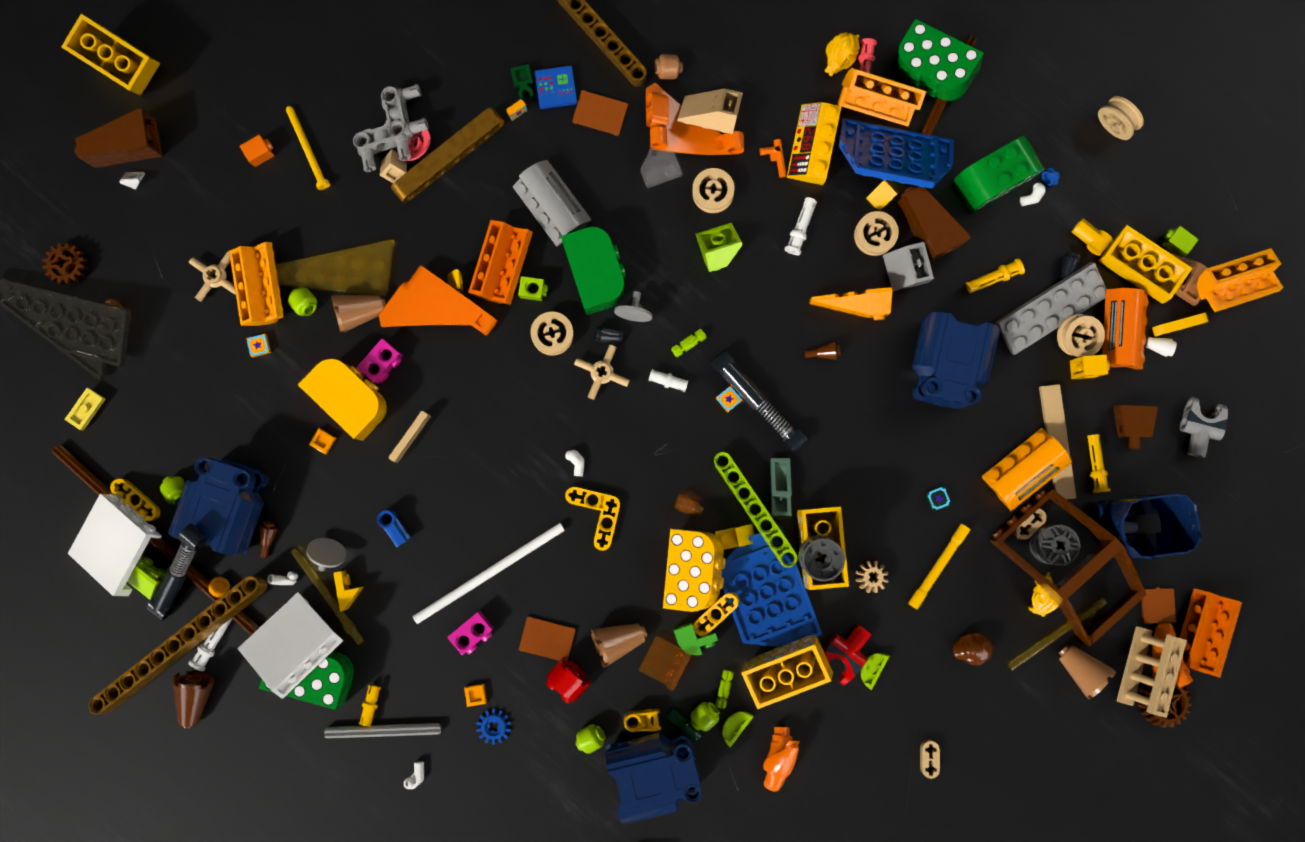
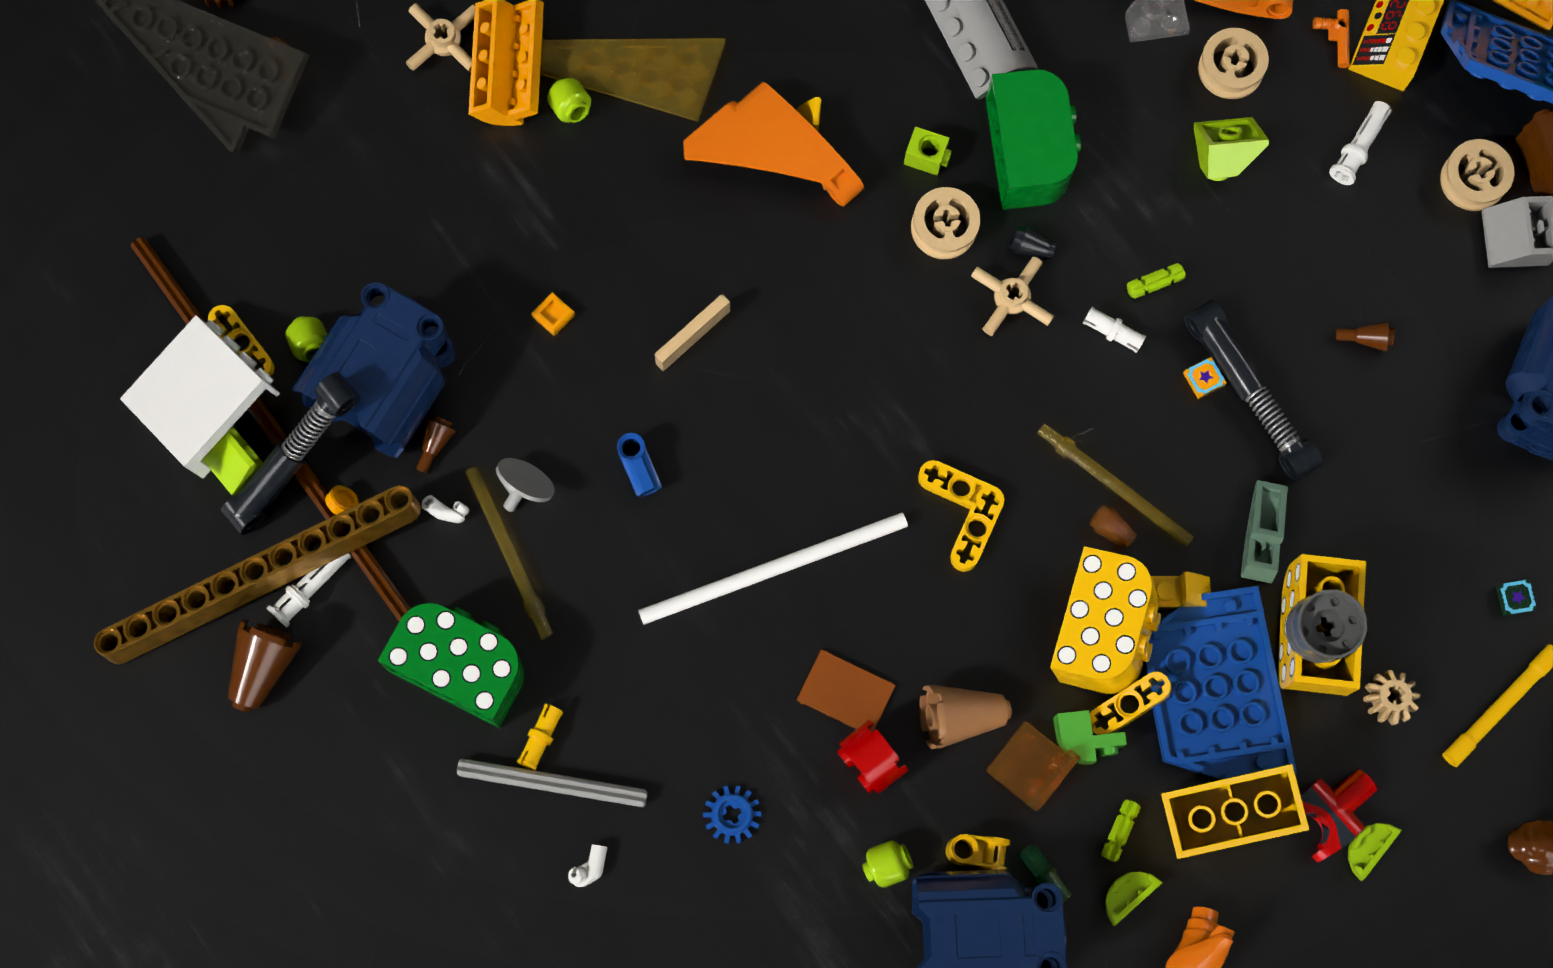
camera: 10 degrees right, 10 degrees down
light yellow plate [65,388,105,431] -> none
white panel [237,592,343,699] -> none
light orange tile [246,334,271,357] -> none
yellow brick [298,359,387,441] -> none
medium nougat cone [331,295,386,333] -> none
yellow slope [334,570,363,611] -> none
dark pink brick [357,339,403,384] -> none
dark pink brick [447,611,494,655] -> none
light orange tile [464,683,487,707] -> none
orange brick [468,220,533,305] -> none
white arm [565,450,585,477] -> none
light grey shield [614,291,653,322] -> none
lime head [691,702,720,732] -> none
lime beam [714,452,797,568] -> none
light orange wedge [809,287,892,320] -> none
yellow slope [866,180,907,211] -> none
none -> clear yellow bar [1037,423,1194,547]

